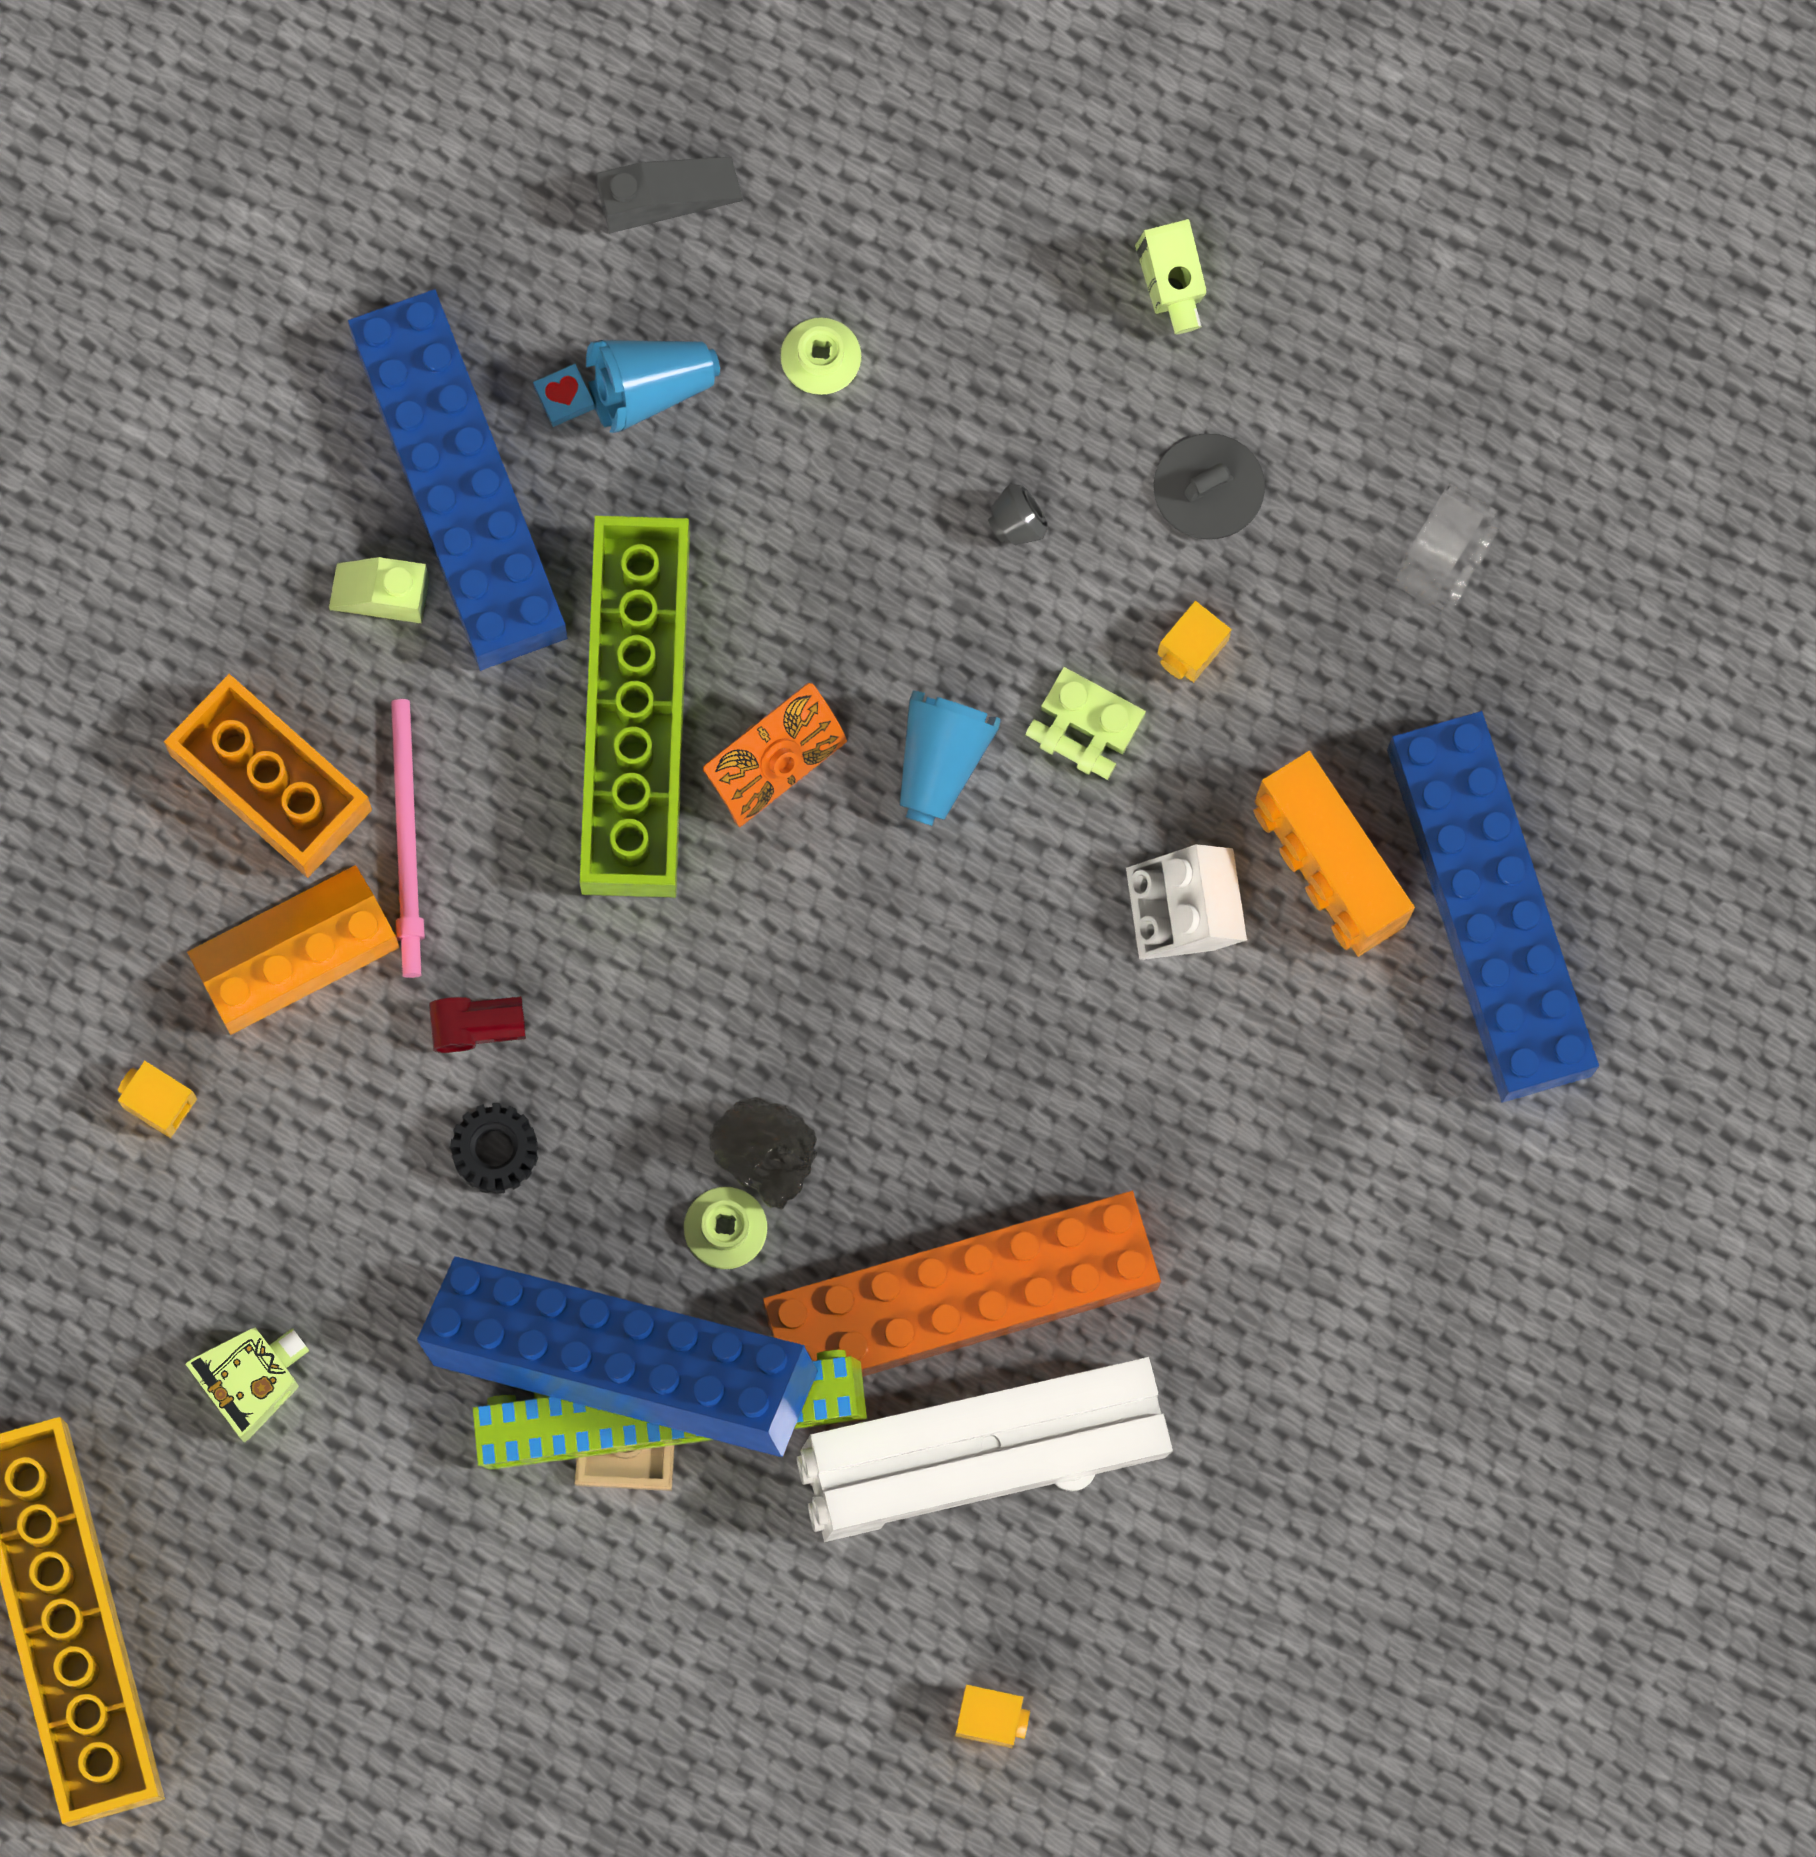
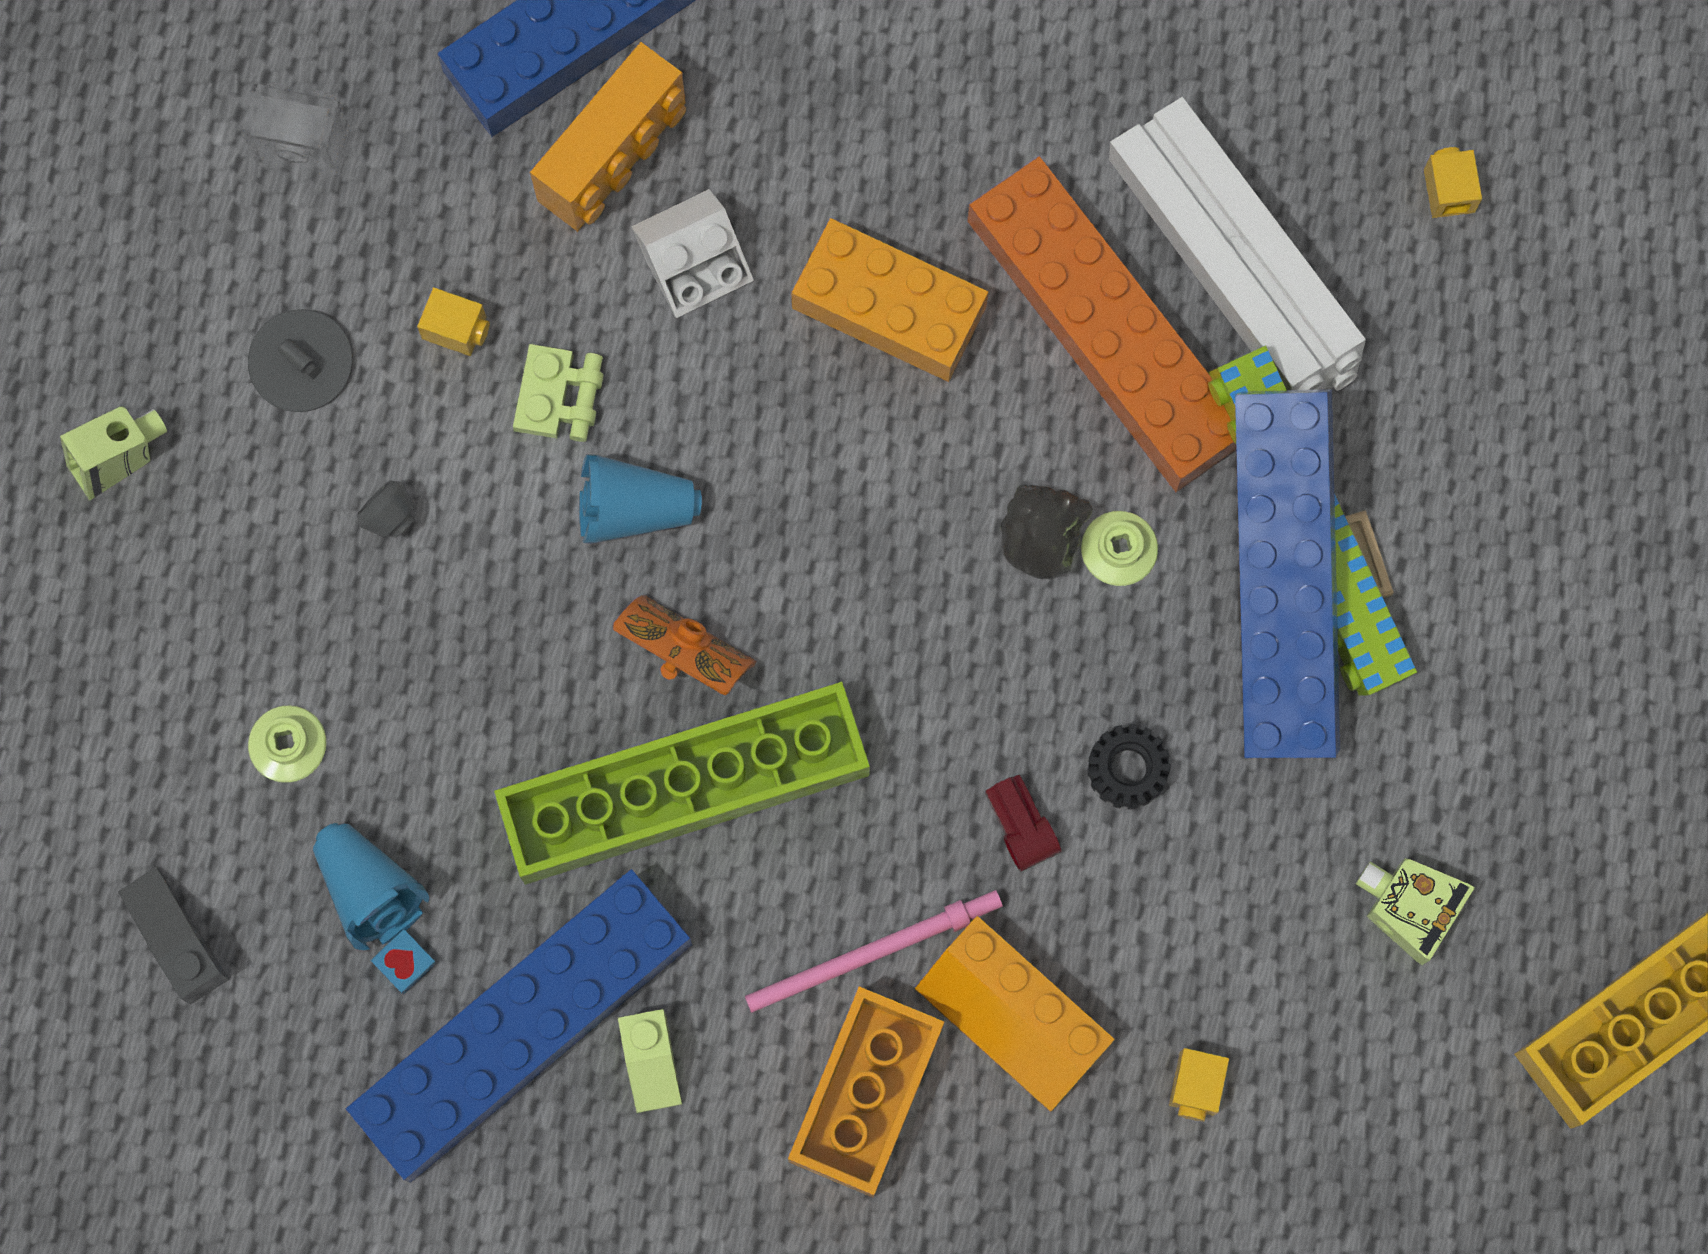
camera: 105 degrees left, 0 degrees up
none -> light orange brick [791,218,988,382]

